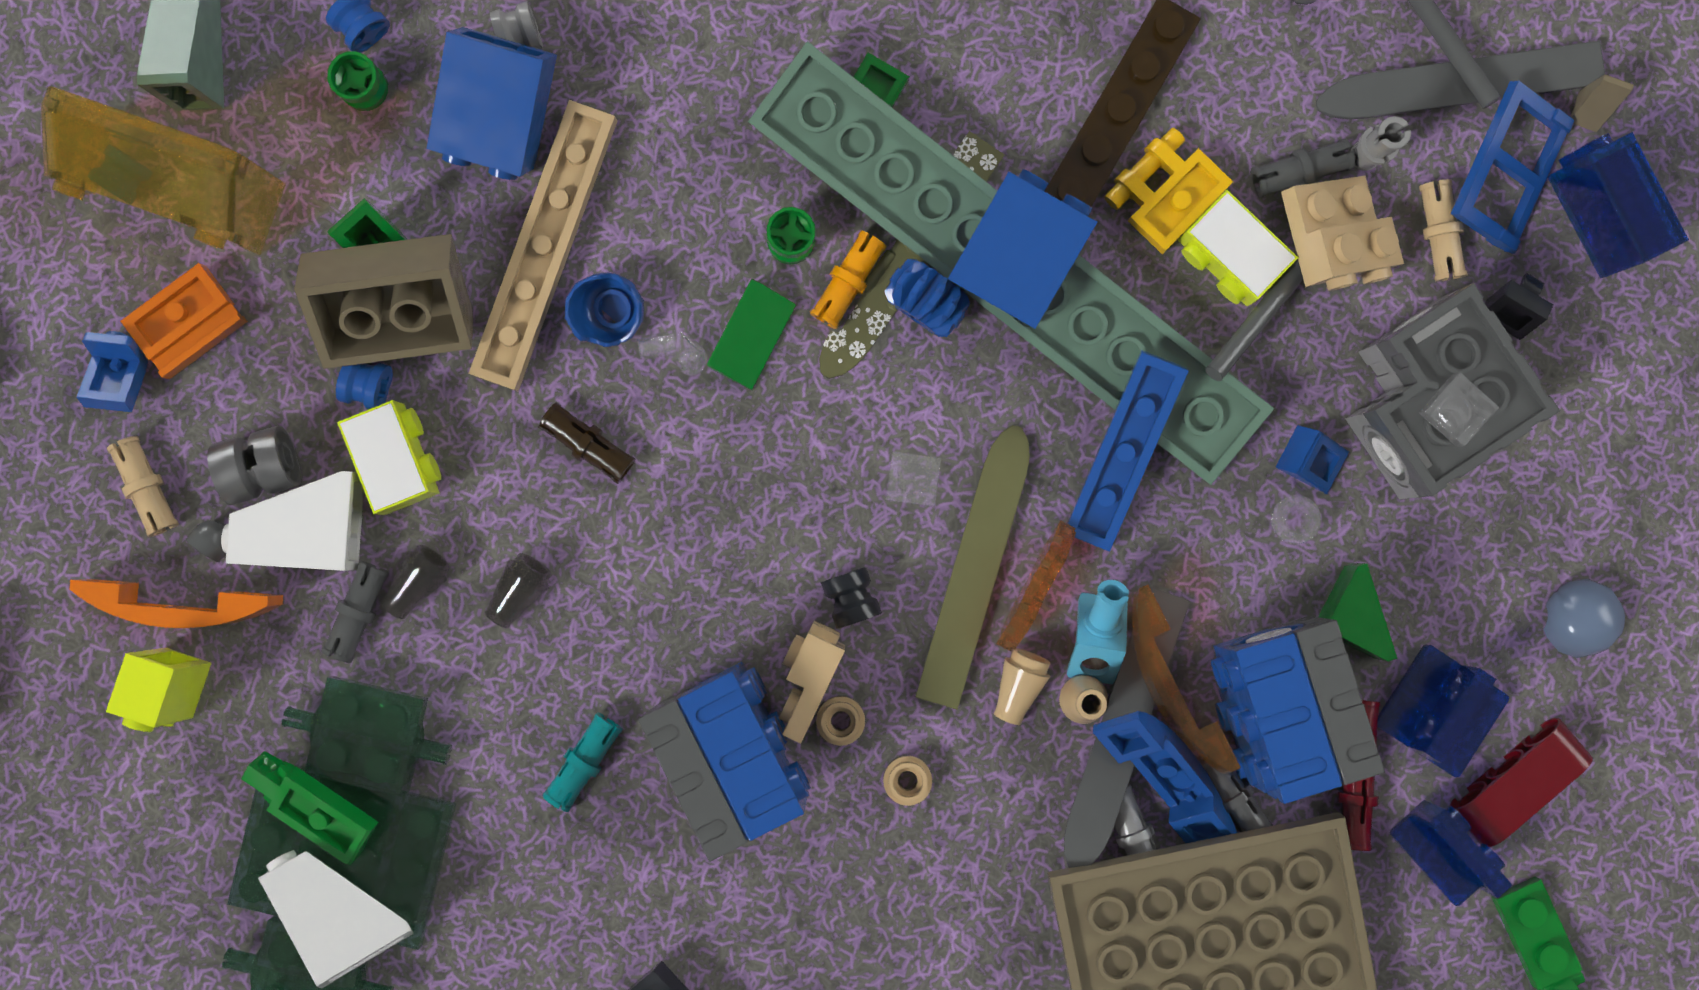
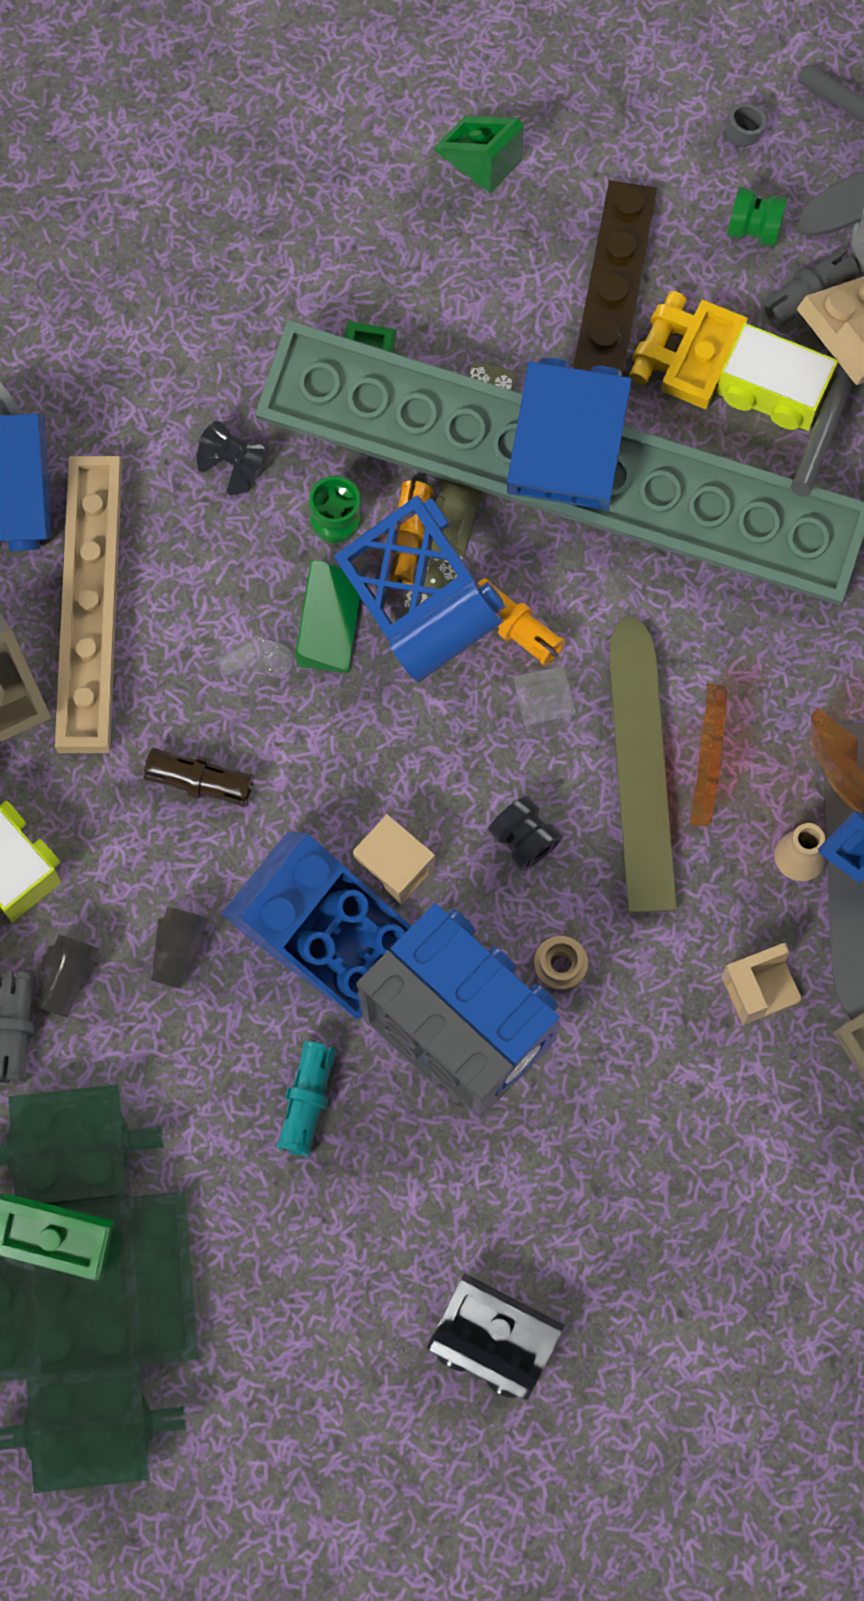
camera: 20 degrees left, 15 degrees down
white slope [258,850,414,989] -> none
blue hair [565,272,644,347] -> none
tan plate [779,621,845,744] -> none
tan plate [883,756,932,806] -> none
blue gear [884,259,970,337] -> none
tan cone [994,648,1051,725] -> none
blue plate [1064,350,1189,552] -> none
medium azure bracket [1067,580,1129,684] -> none
none -> black piece [196,421,269,495]
none -> blue slope [221,832,411,1020]
none -> blue piece [334,495,506,683]
none -> tan panel [353,814,435,906]
none -> light orange pin [478,578,566,666]
none -> tan panel [721,943,801,1025]
none -> green wheel [727,187,788,248]

